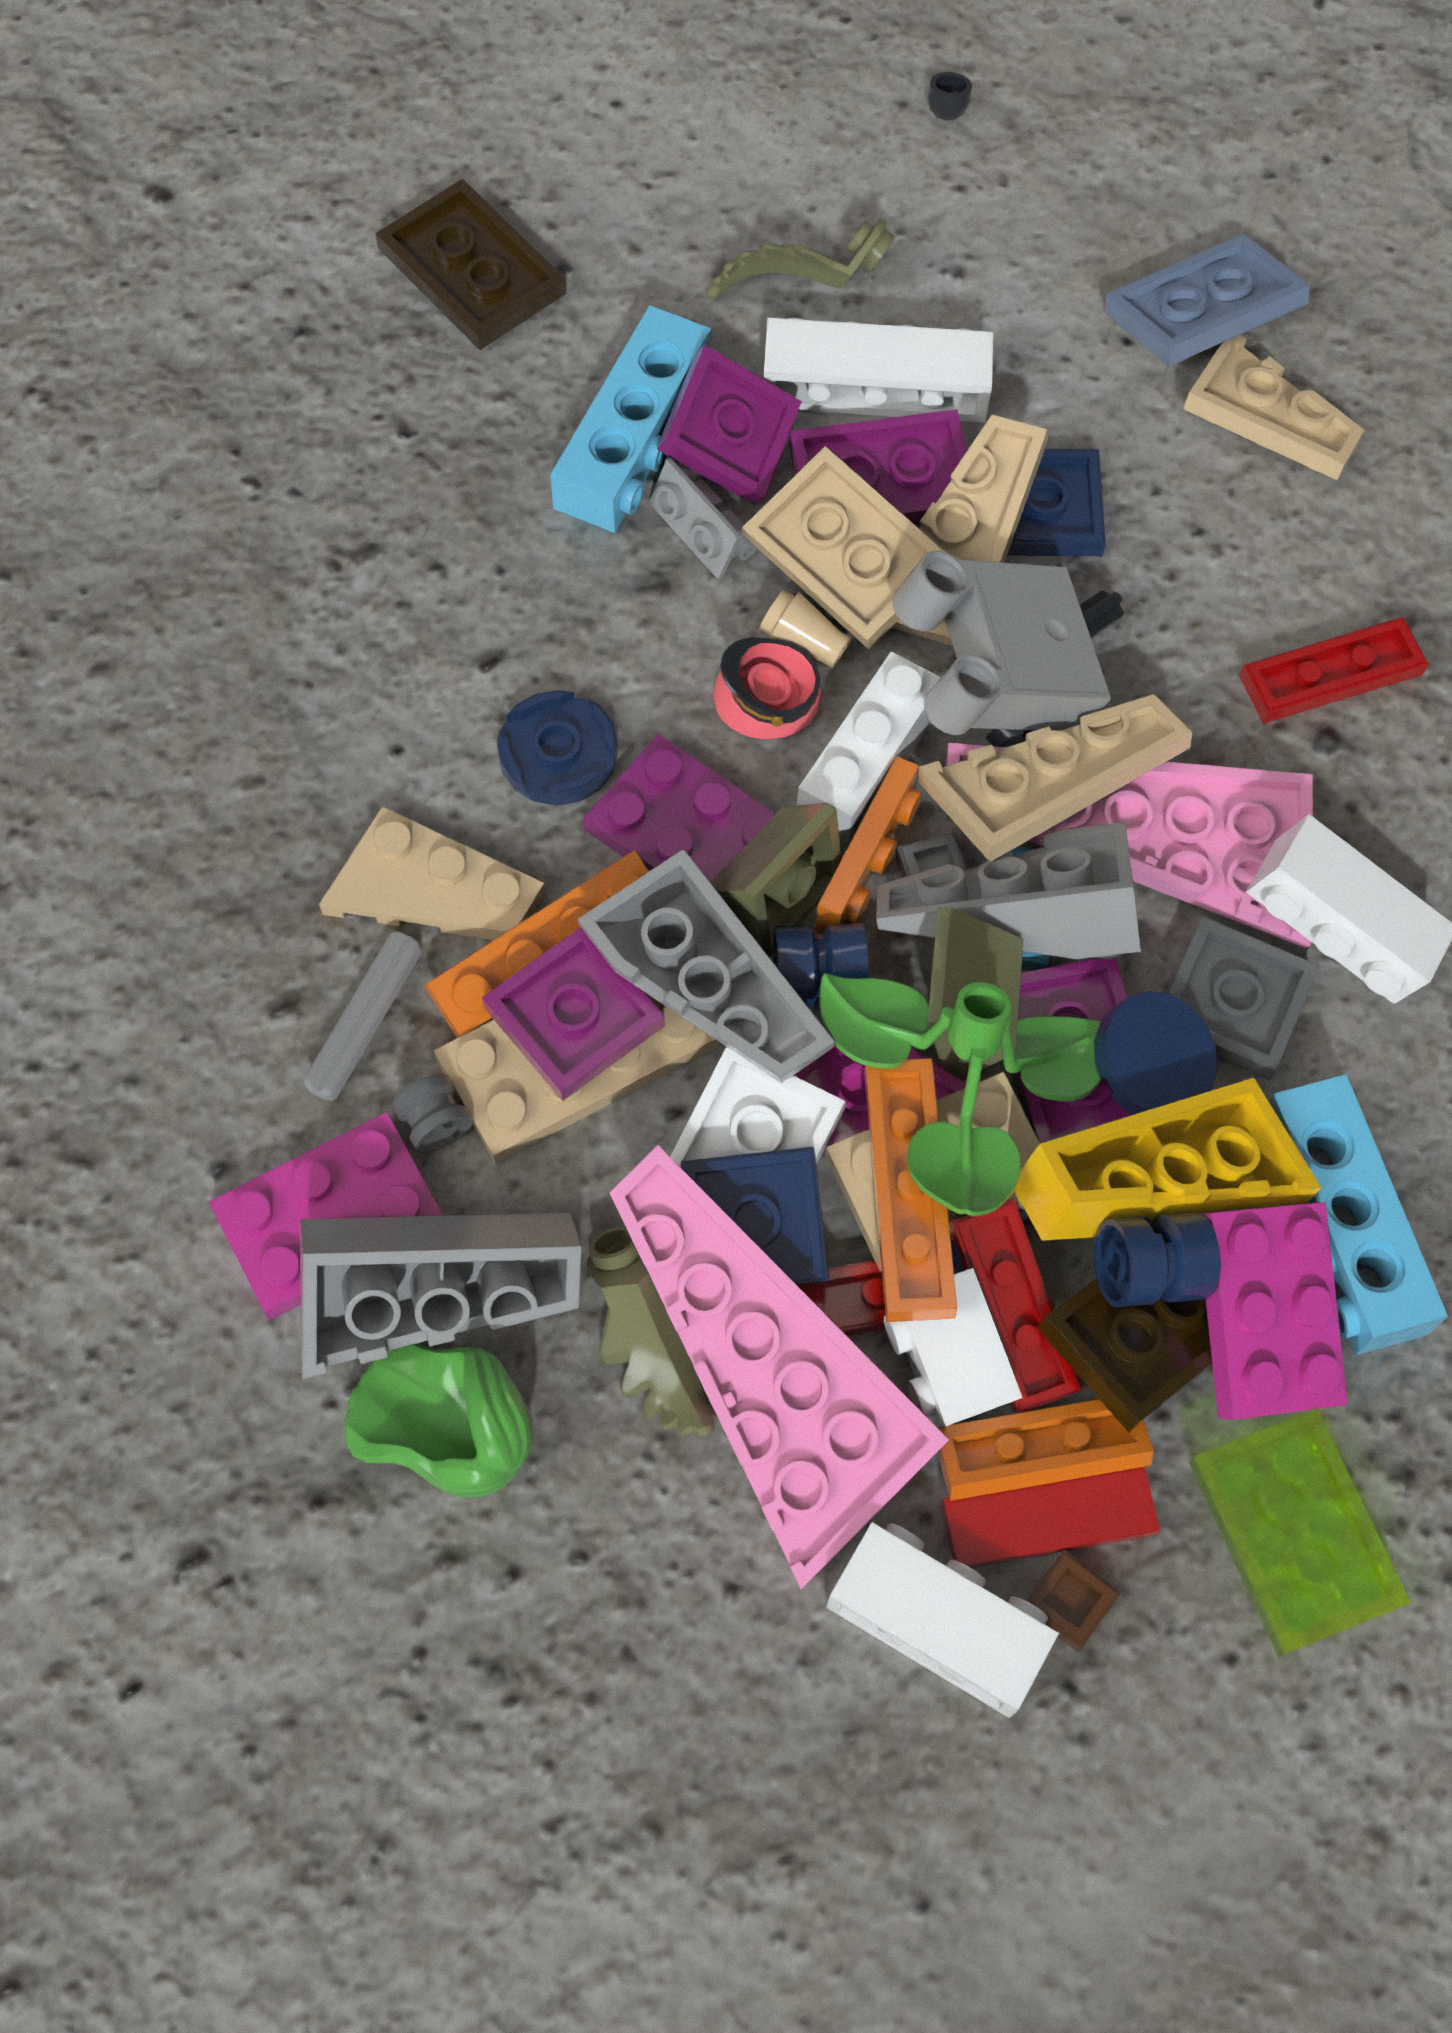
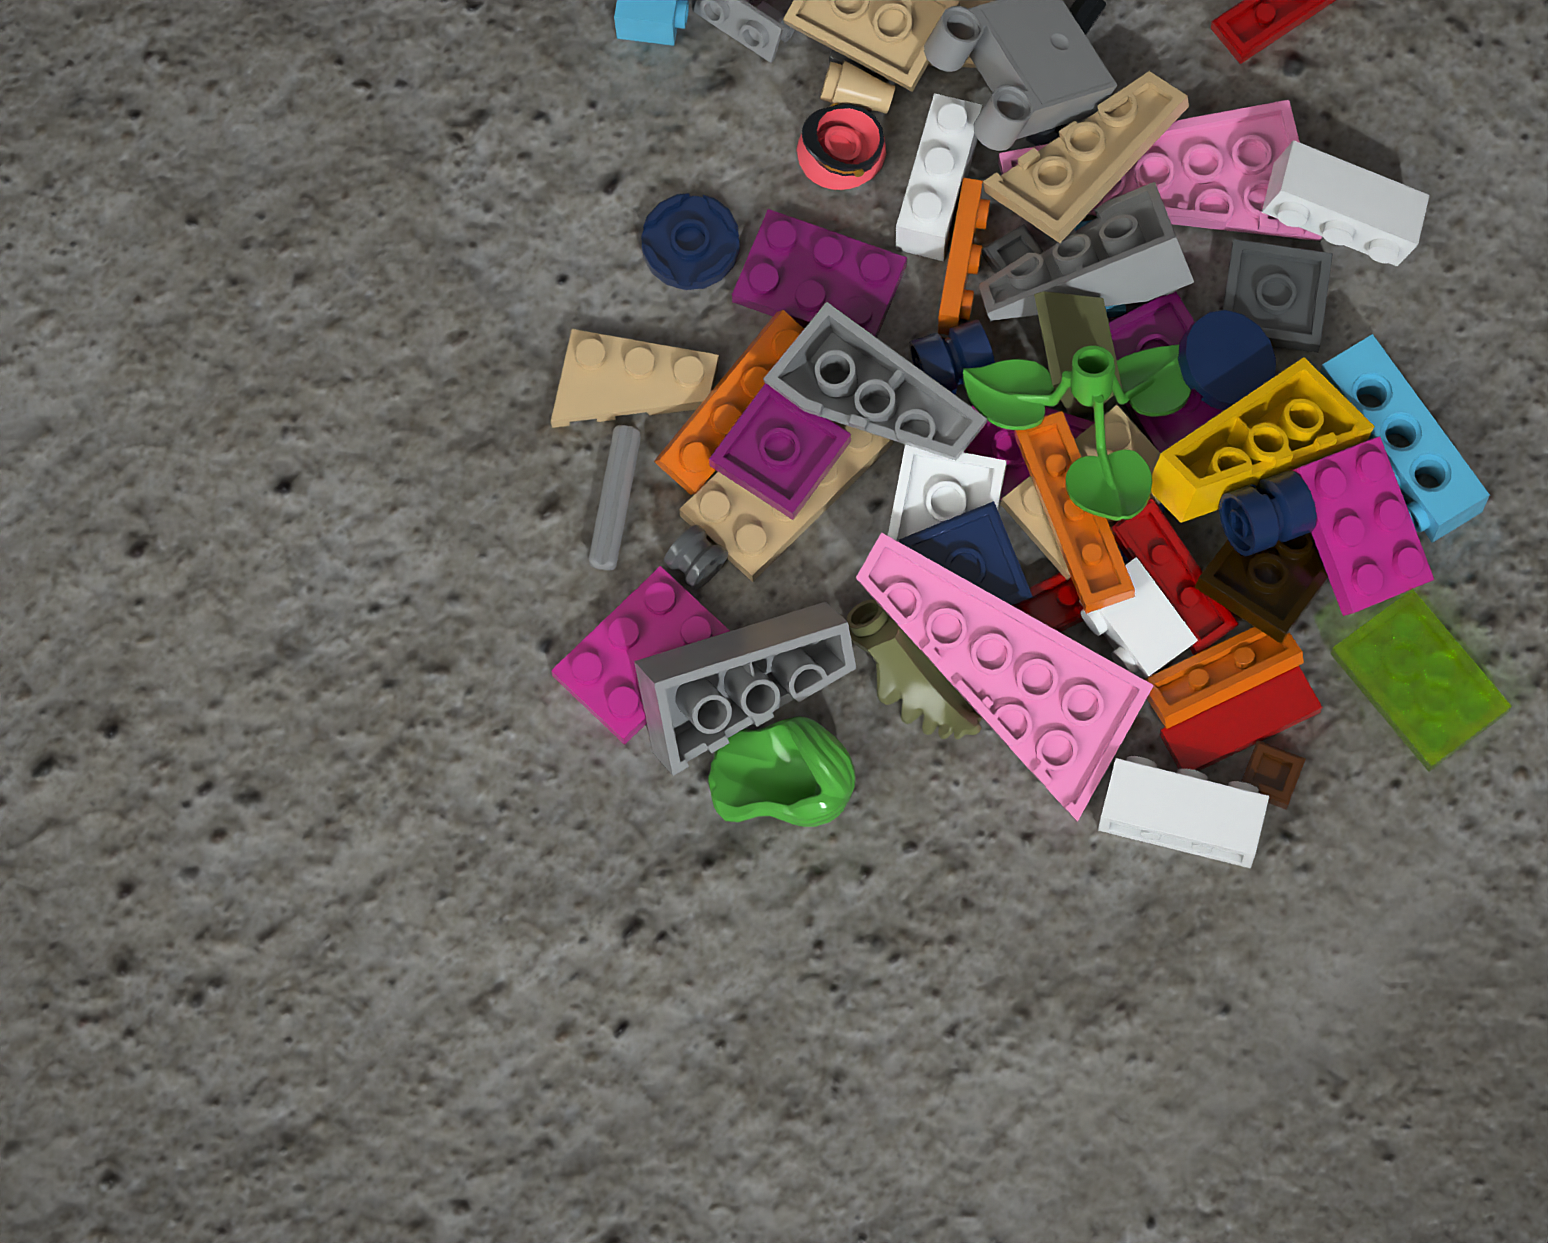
camera: 10 degrees left, 5 degrees up
olive slope [711,803,842,958] -> none

